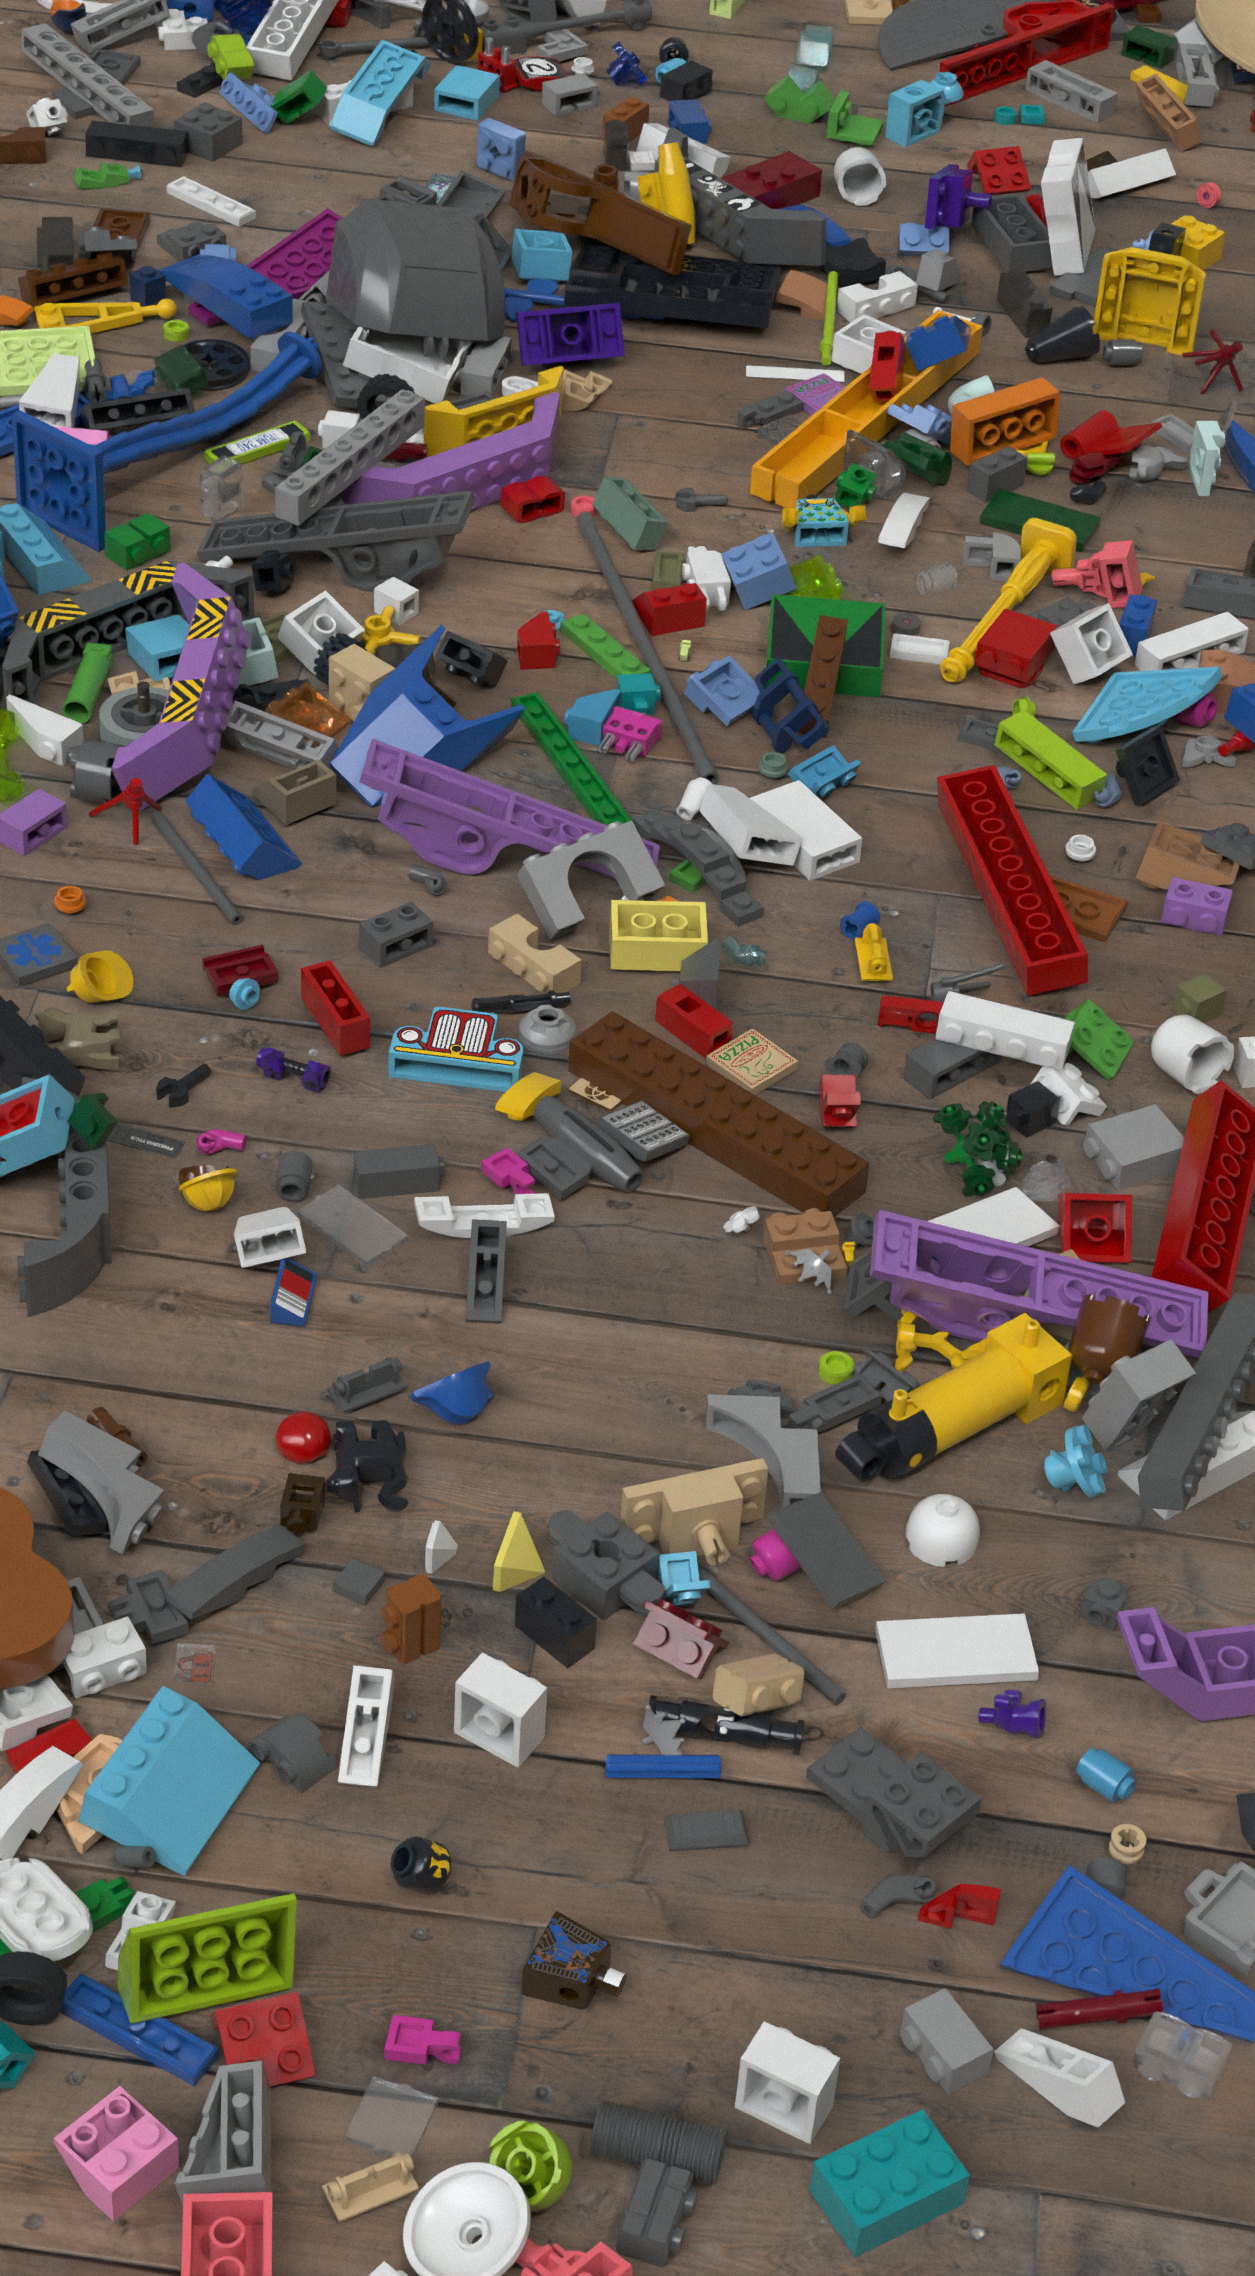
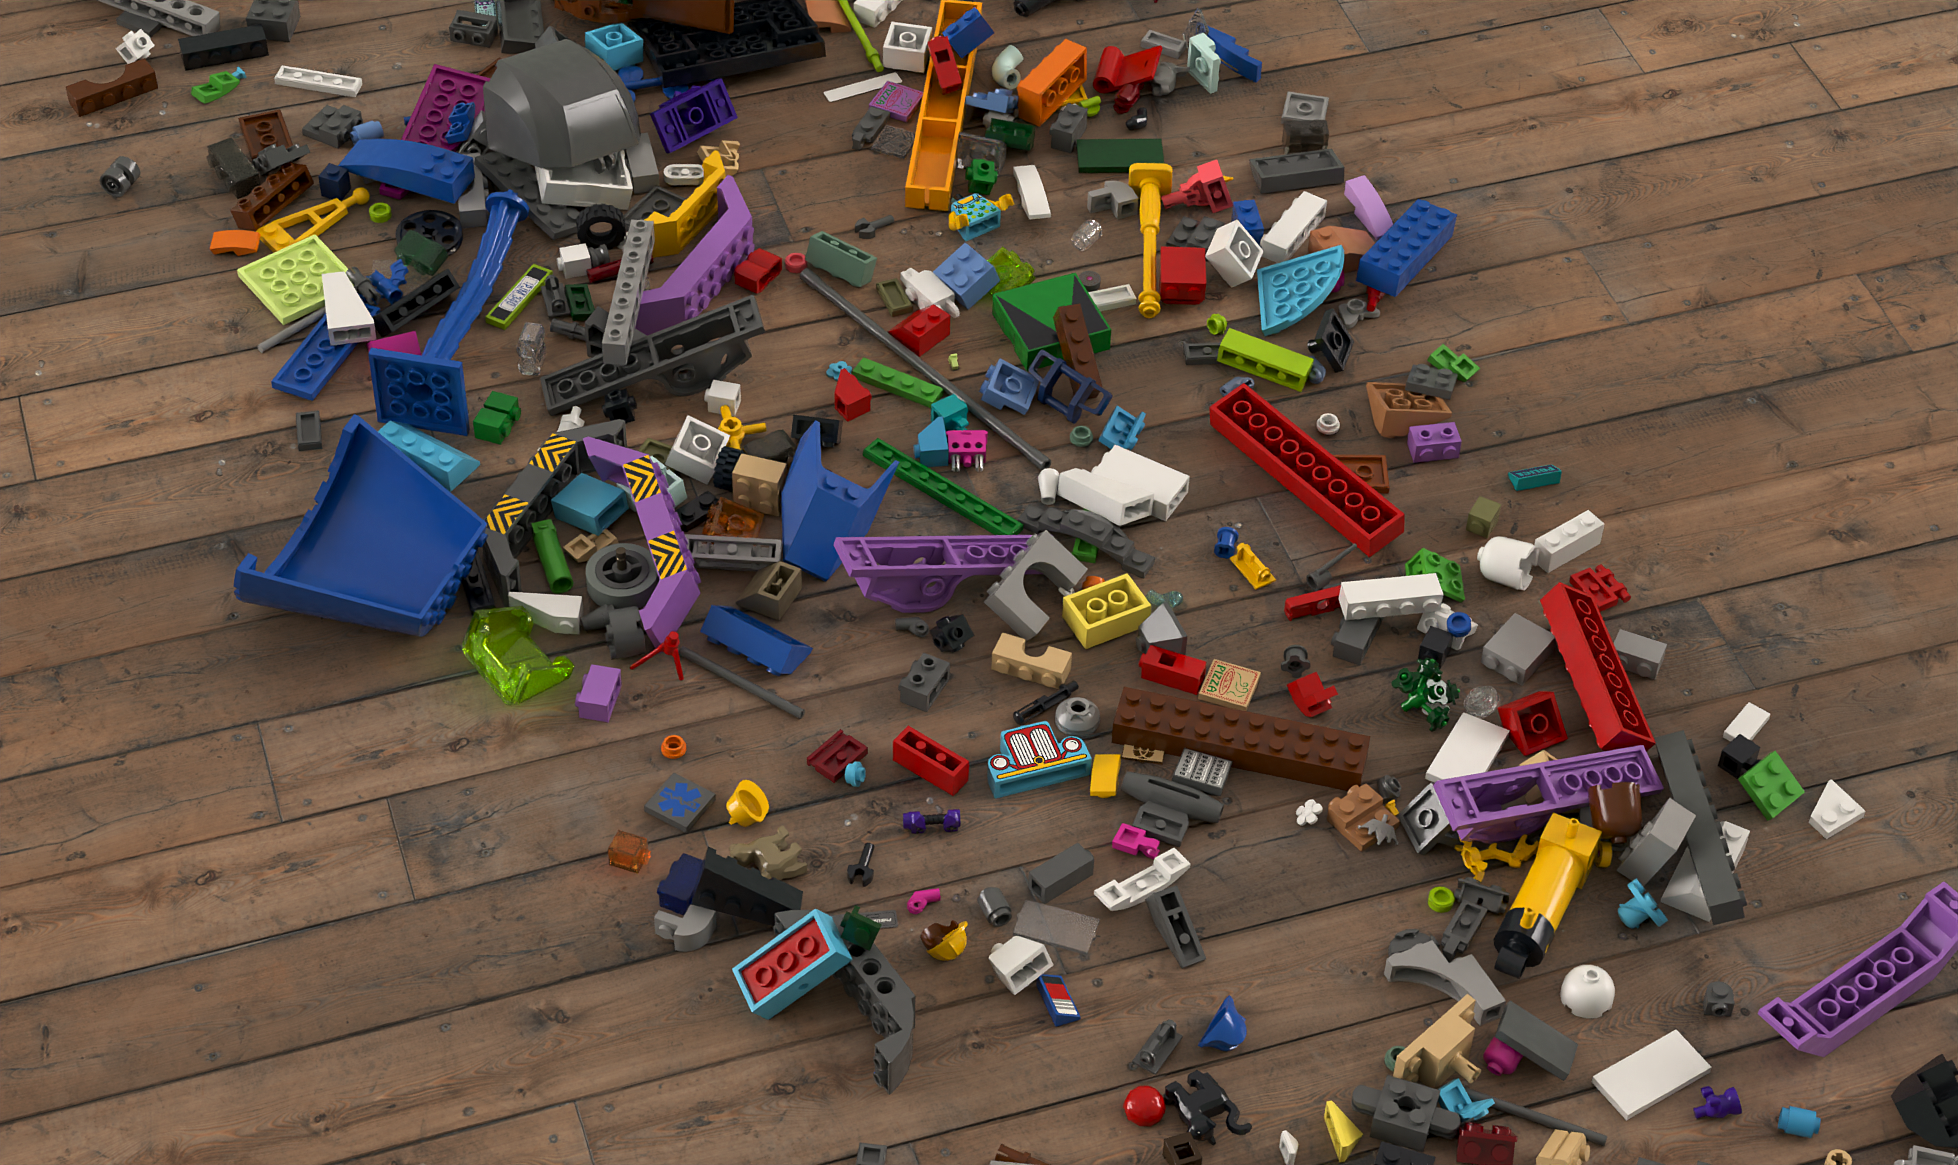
camera: 25 degrees left, 5 degrees up
none -> blue slope [445,102,475,144]
none -> black brick [930,614,975,653]
none -> blue tile [1447,612,1471,637]

